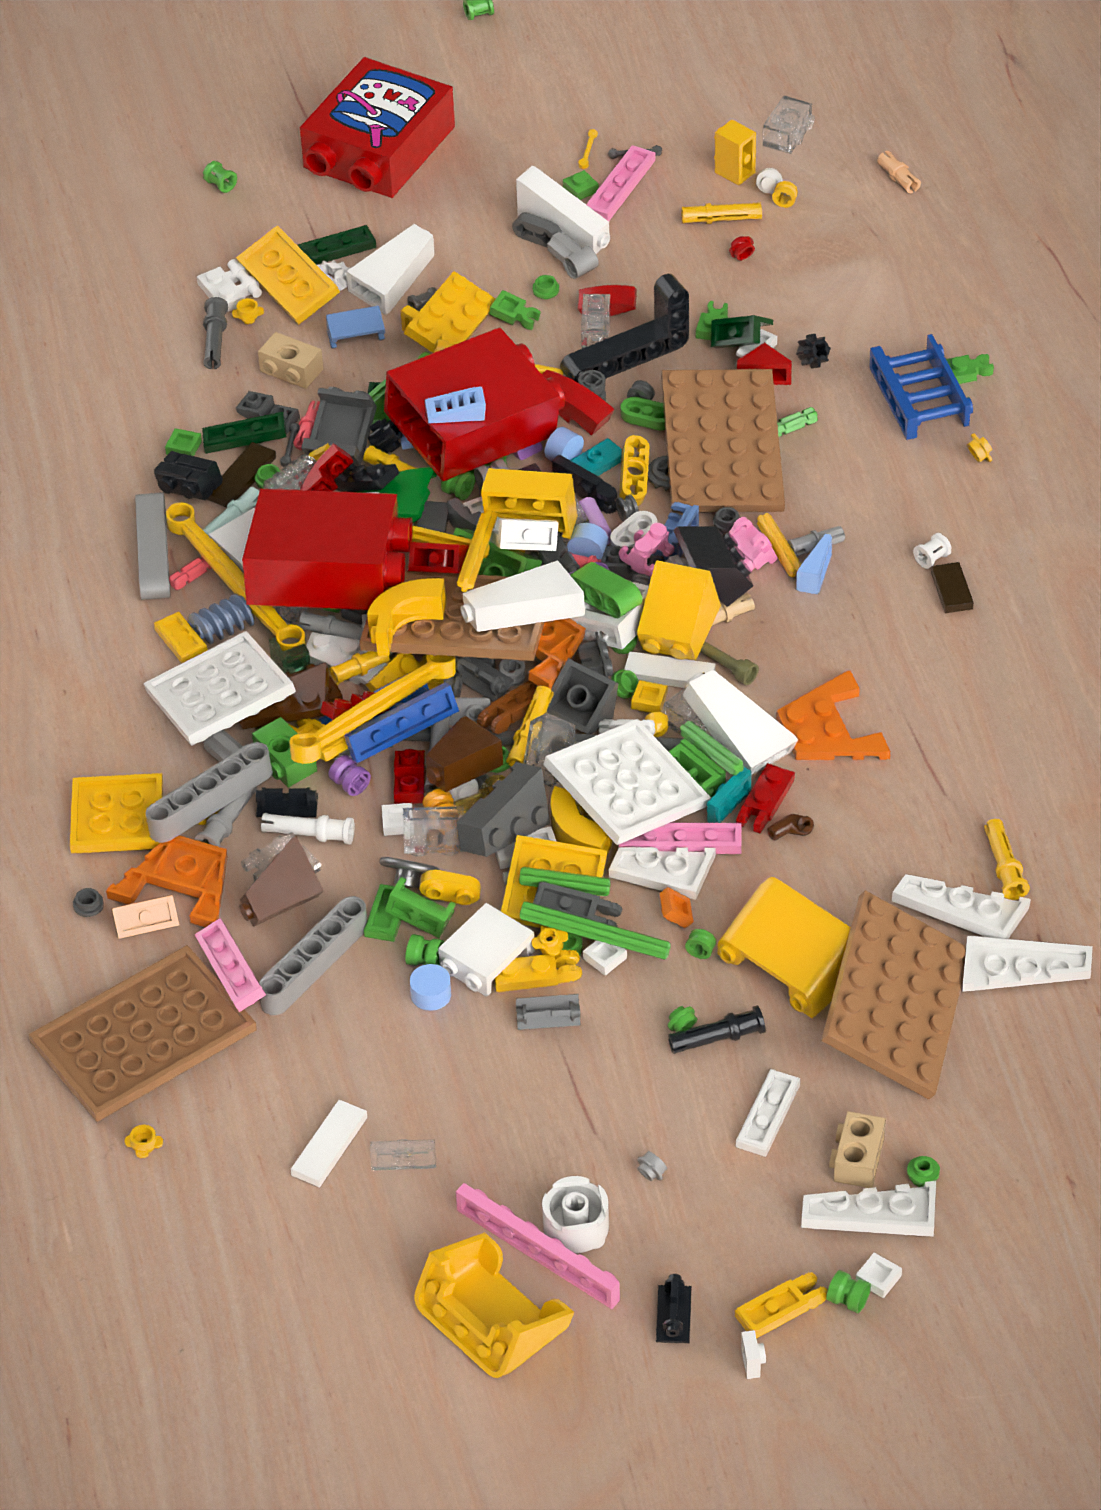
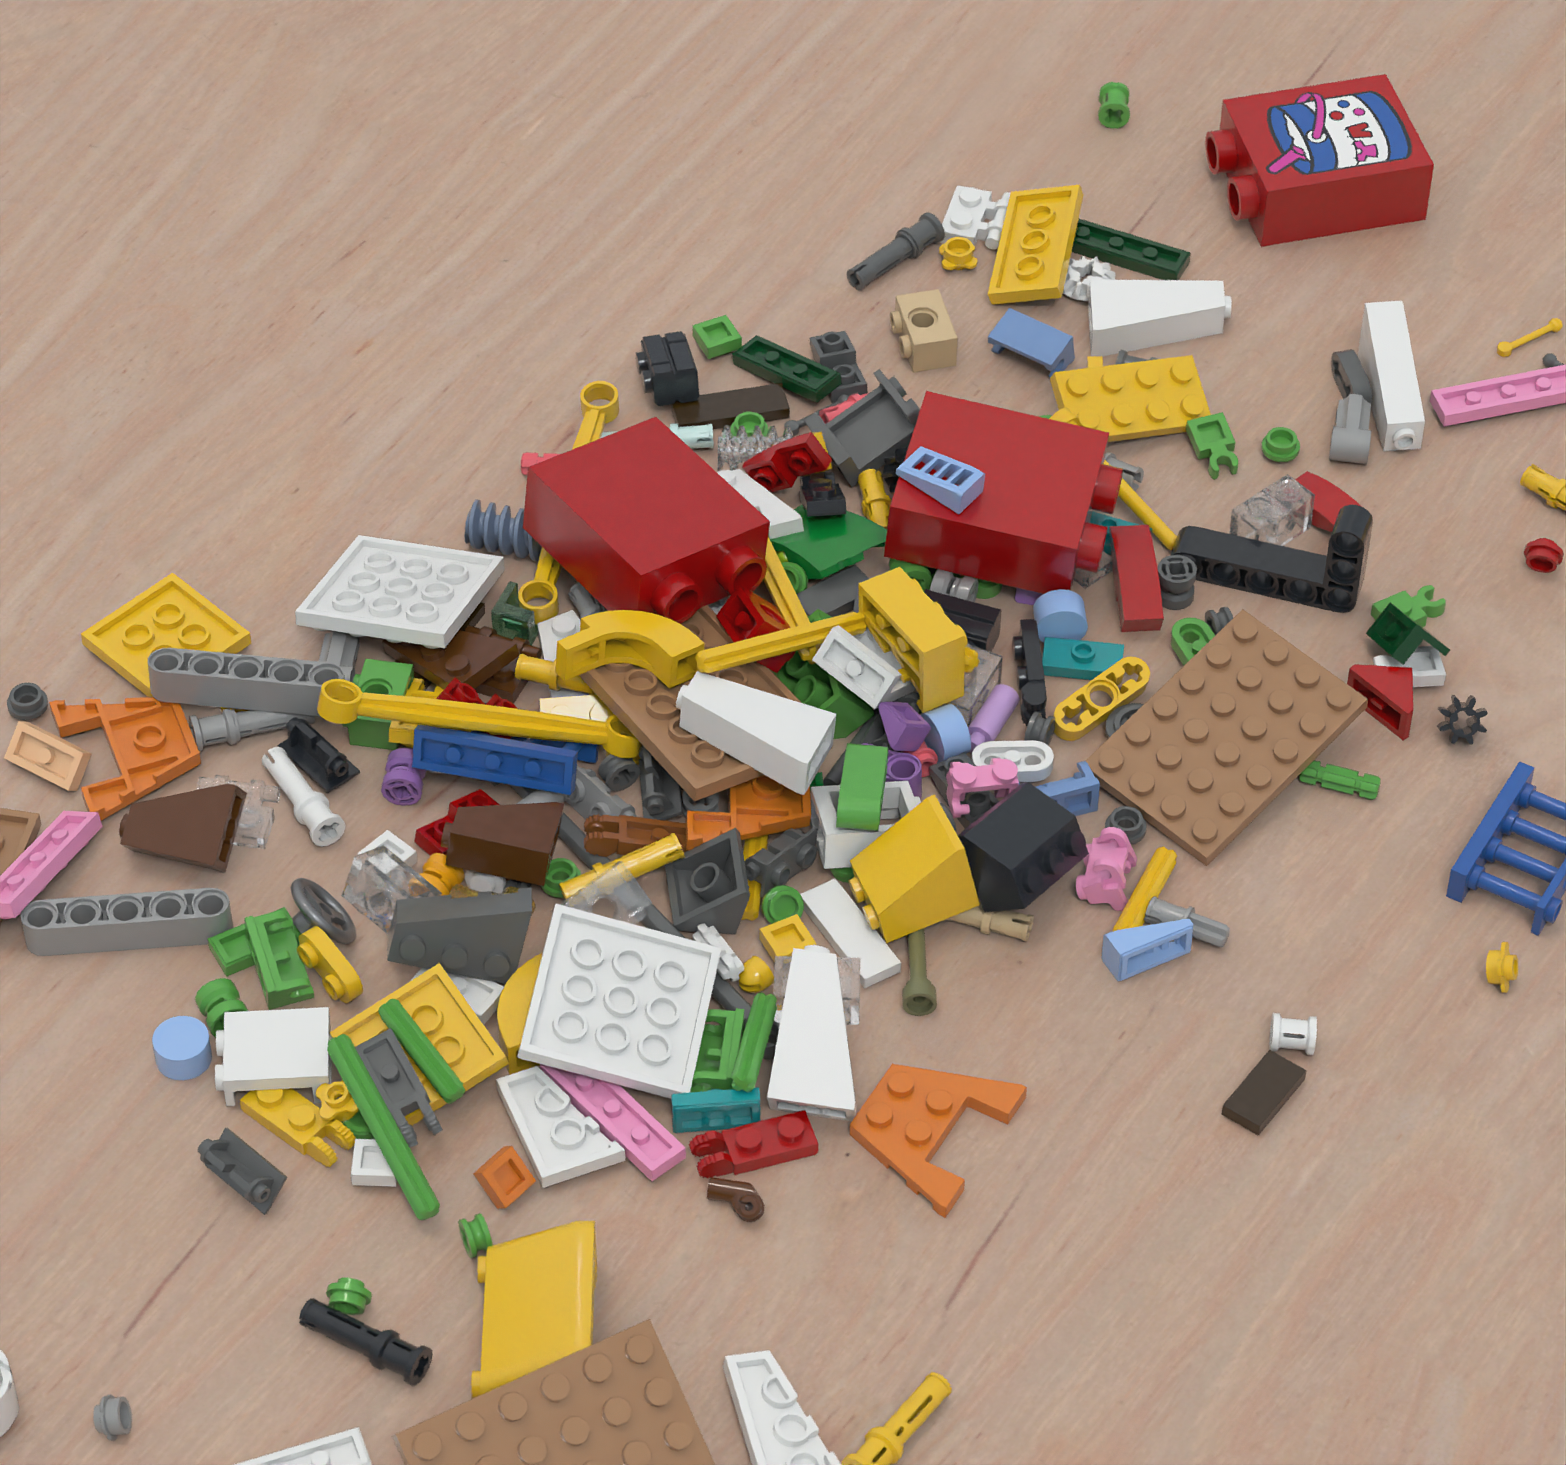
camera: 45 degrees right, 0 degrees up
light grey beam [135,492,170,600] -> none
yellow plate [154,611,208,663] -> none
bright green plate [563,170,599,200] -> none
none -> medium lavender slope [878,701,931,751]

